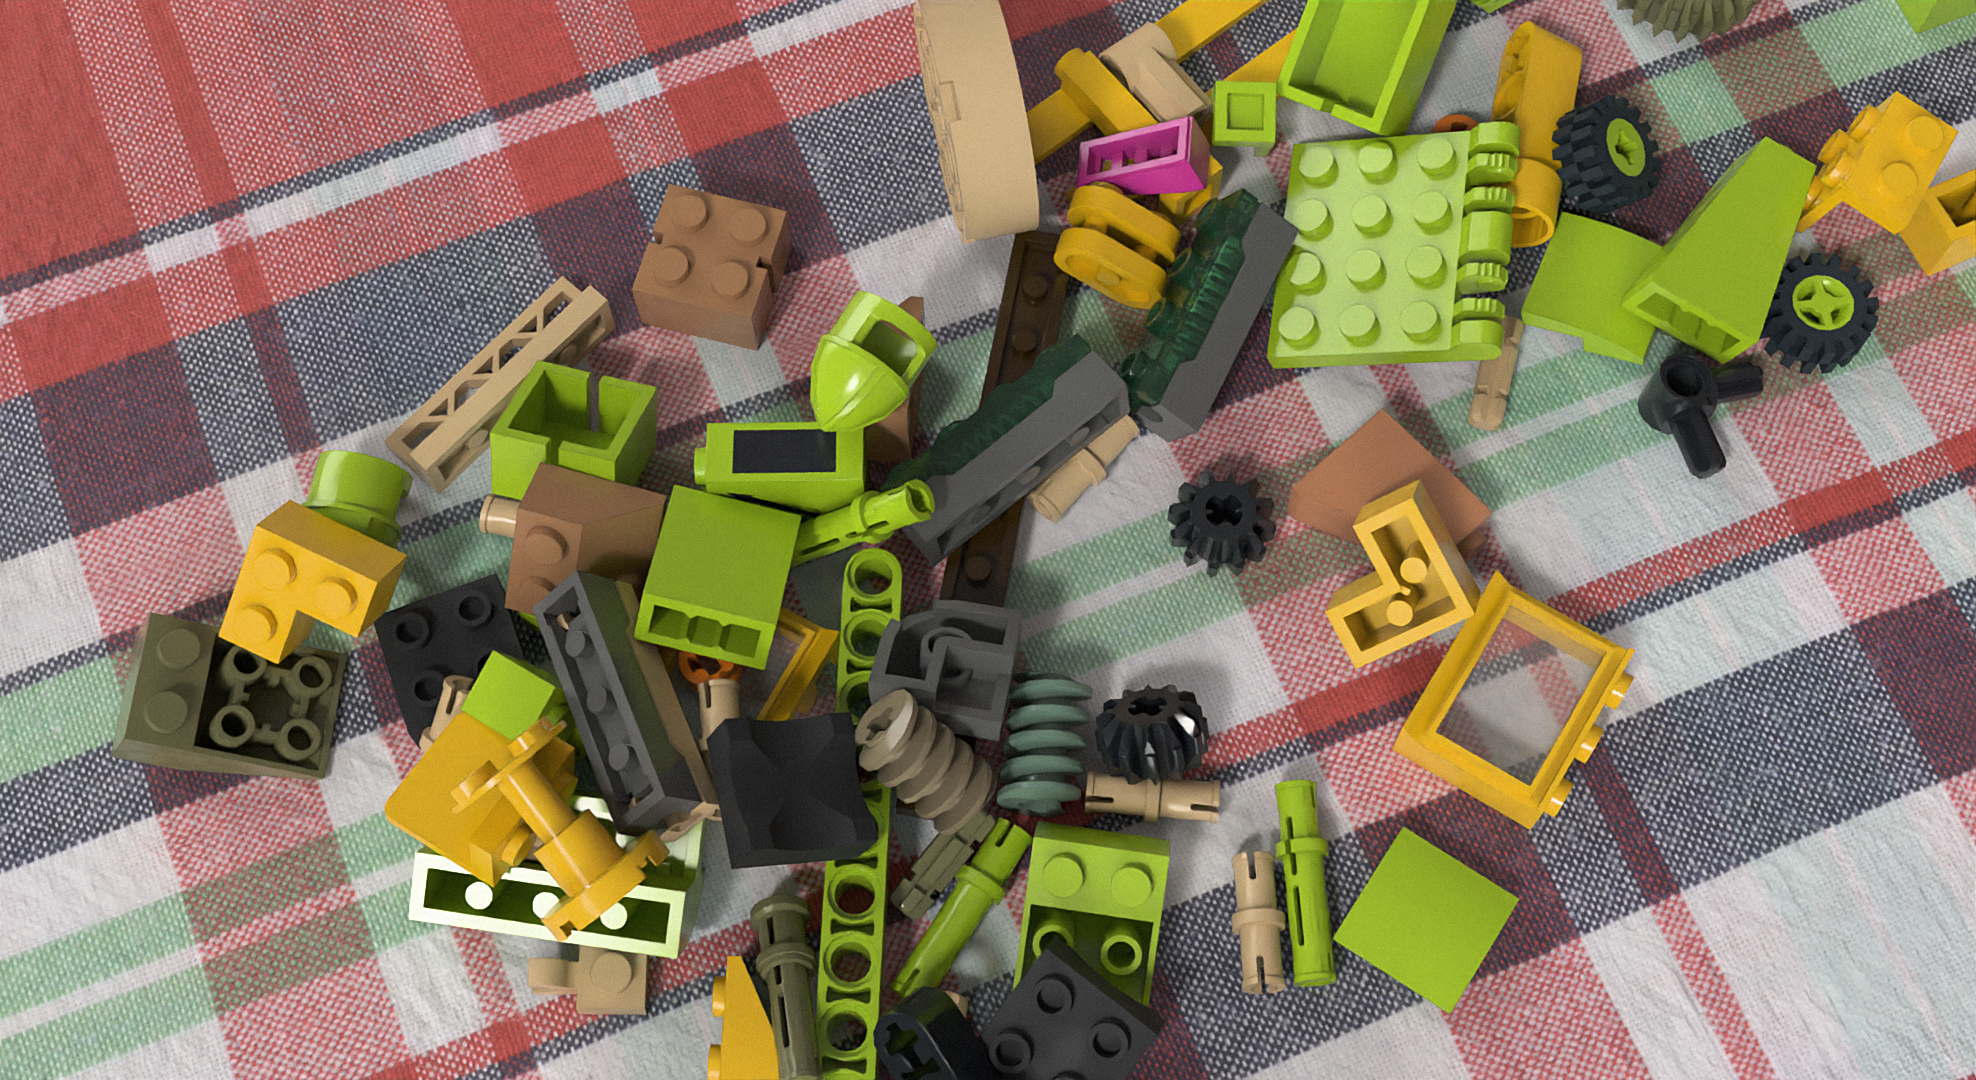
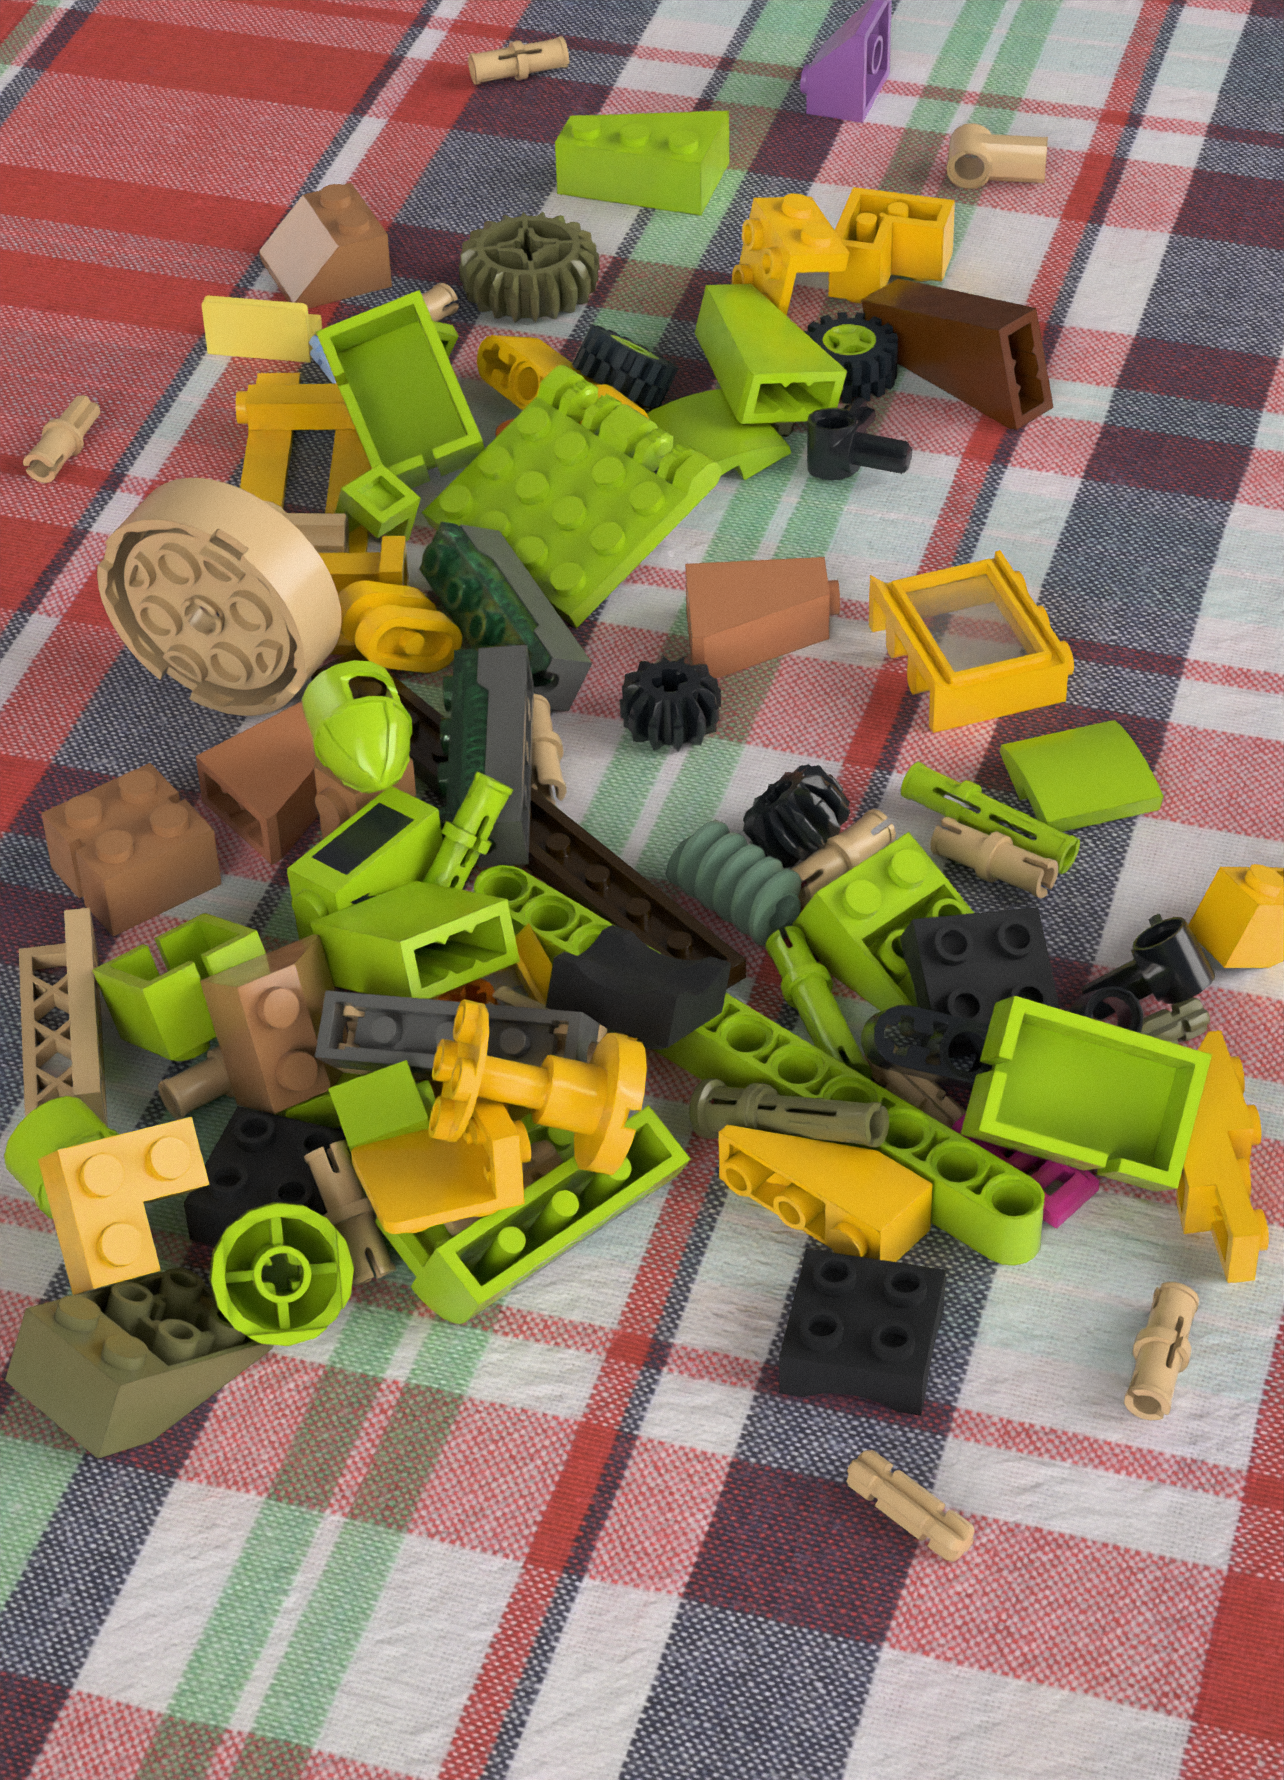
camera: 50 degrees left, 25 degrees down
tan plate [527,945,649,1015] -> none
dark tan piece [854,689,998,836] -> none
dark grey brick [868,600,1024,741] -> none
olive axle [889,808,996,920] -> none
dark pink slope [1076,116,1210,195] -> none
yellow brick [1325,479,1481,669] -> none
tan axle [1467,315,1524,431] -> none
none -> nougat slope [196,701,319,865]
none -> lime cylinder [209,1202,354,1346]
none -> reddish brown slope [861,278,1054,430]

